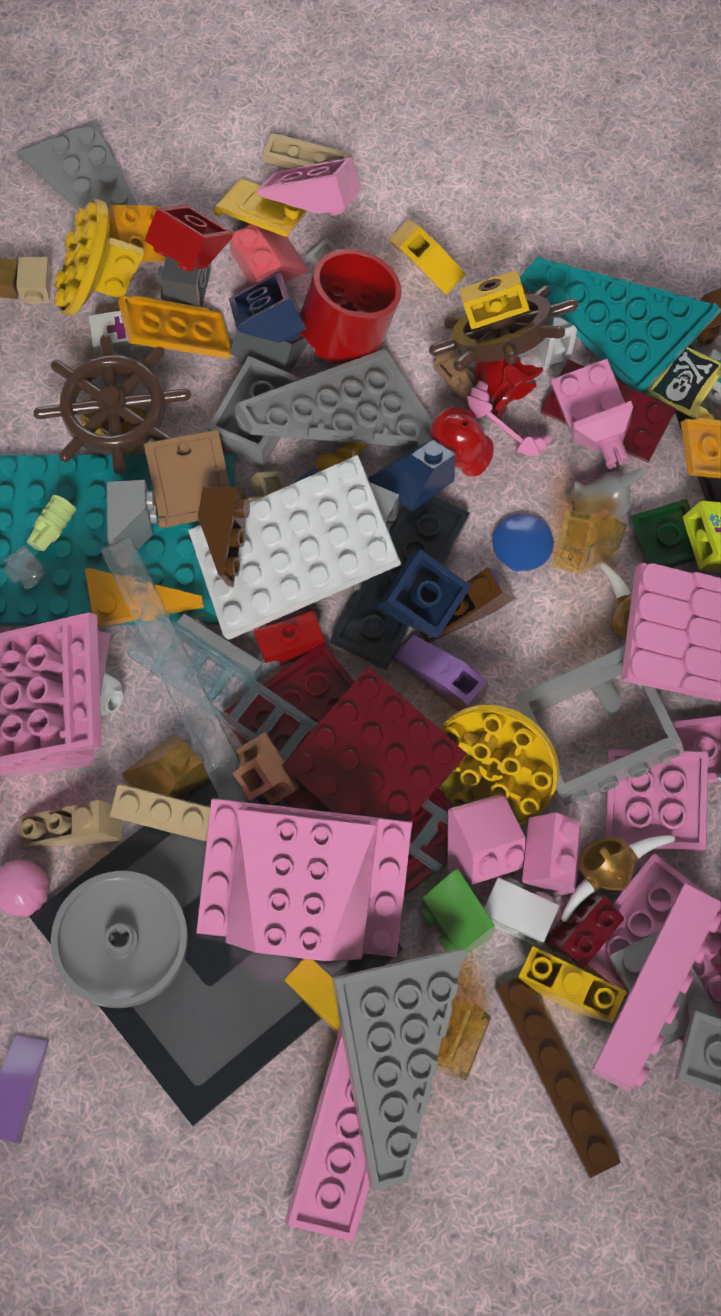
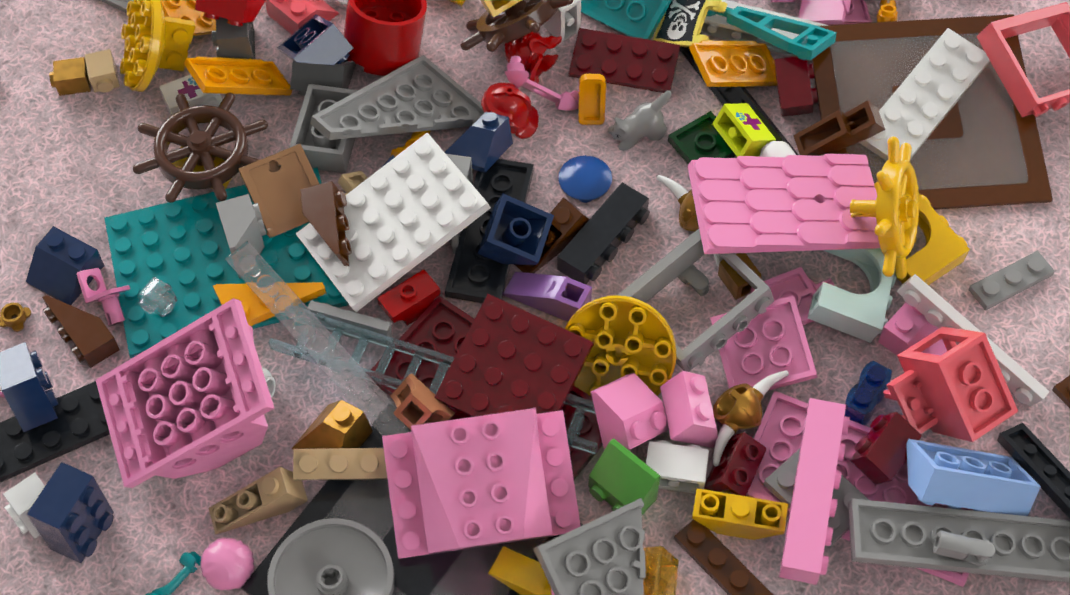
camera: 15 degrees left, 10 degrees down
yellowish green hinge [27,495,76,551] -> none
medium nougat hinge [433,350,477,402] -> none
bright pink plate [550,359,633,469] -> none
clear yellow slope [552,510,627,574] -> none
none -> black brick [557,182,650,284]
none -> light orange piece [578,74,606,125]
none -> pearl gold brick [718,253,762,300]

